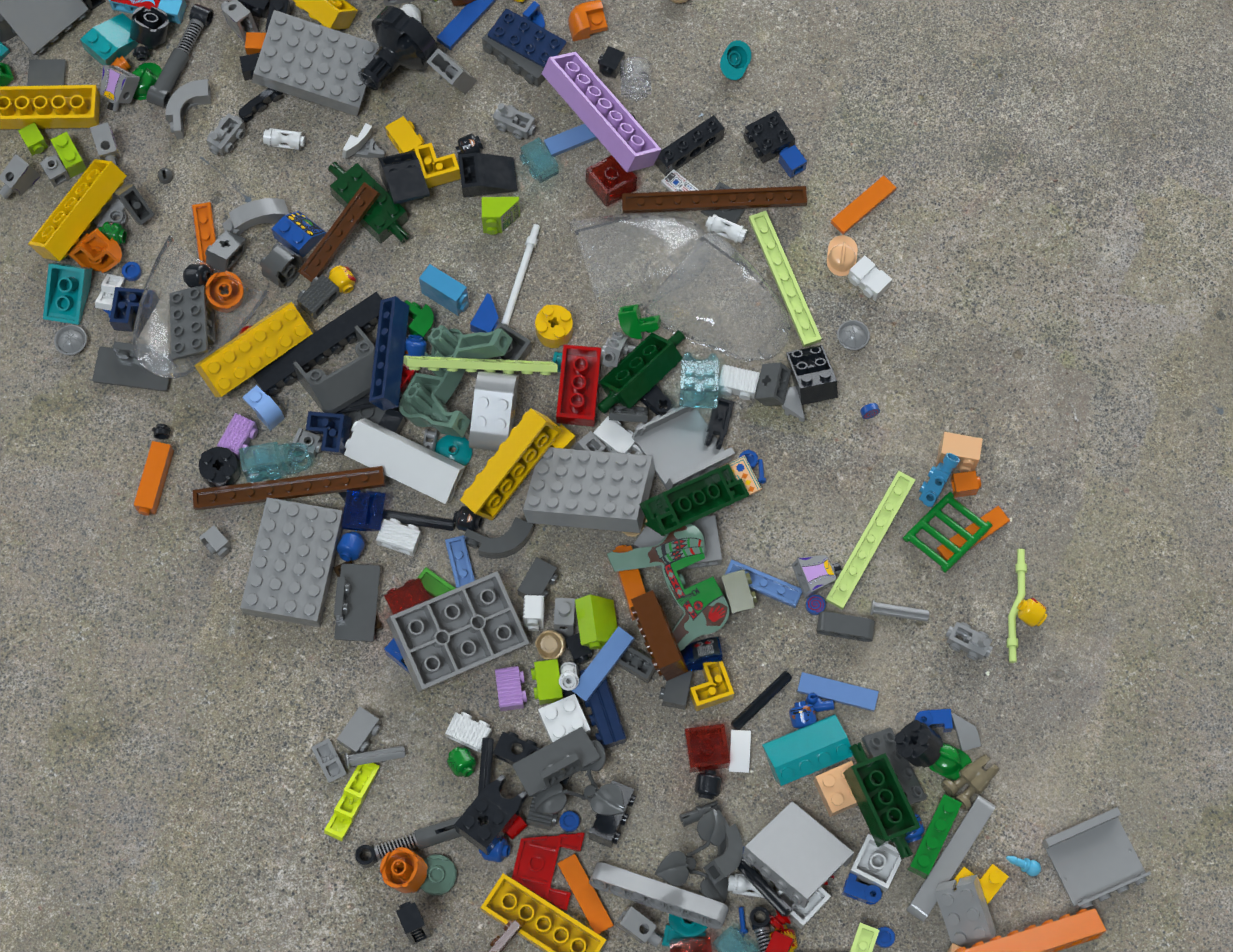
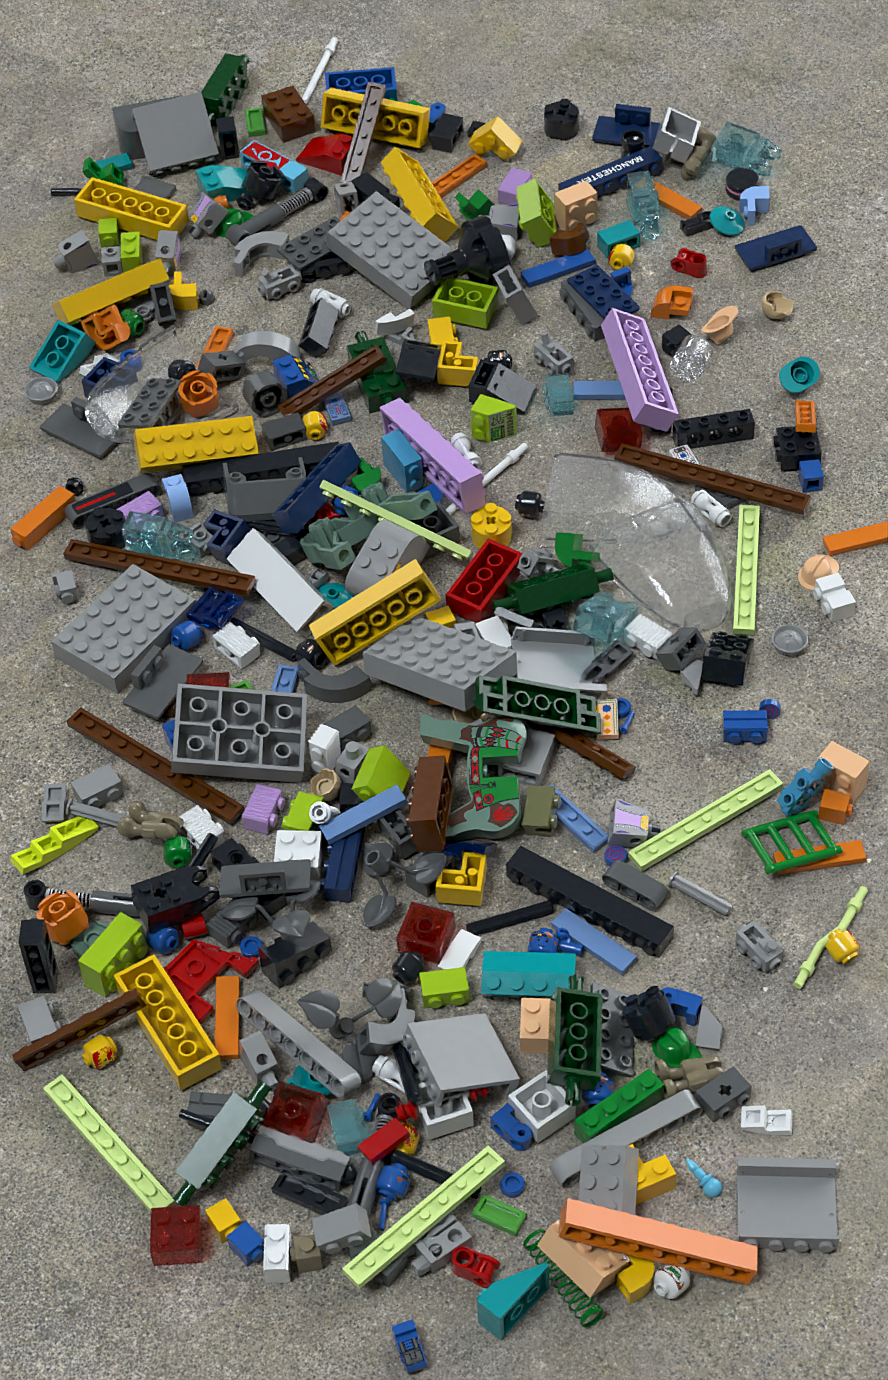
camera: 30 degrees right, 20 degrees down
none -> dark grey beam [64,473,161,529]
none -> reddish brown plate [67,707,245,825]
none -> lime brick [78,912,148,998]
none -> dark tan piece [118,801,184,840]
none -> yellow brick [169,271,198,310]
none -> dark grey bracket [277,216,340,271]
none -> brick [298,298,339,358]
none -> medium blue tile [323,390,351,425]
none -> dark grey plant [362,843,447,928]
none -> lavender brick [380,398,486,515]
none -> lime brick [419,967,470,1008]
none -> lime brick [432,277,499,329]
none -> white piece [451,433,482,469]
none -> black brick [506,846,674,958]
none -> black head [515,490,546,518]
none -> reddish brown plate [526,721,636,779]
none -> dark grey brick [696,1066,752,1123]
none -> light nougat piece [701,306,738,345]
none -> blue brick [722,710,768,744]
none -> white slope [741,1106,793,1135]
none -> orange tile [795,400,816,433]

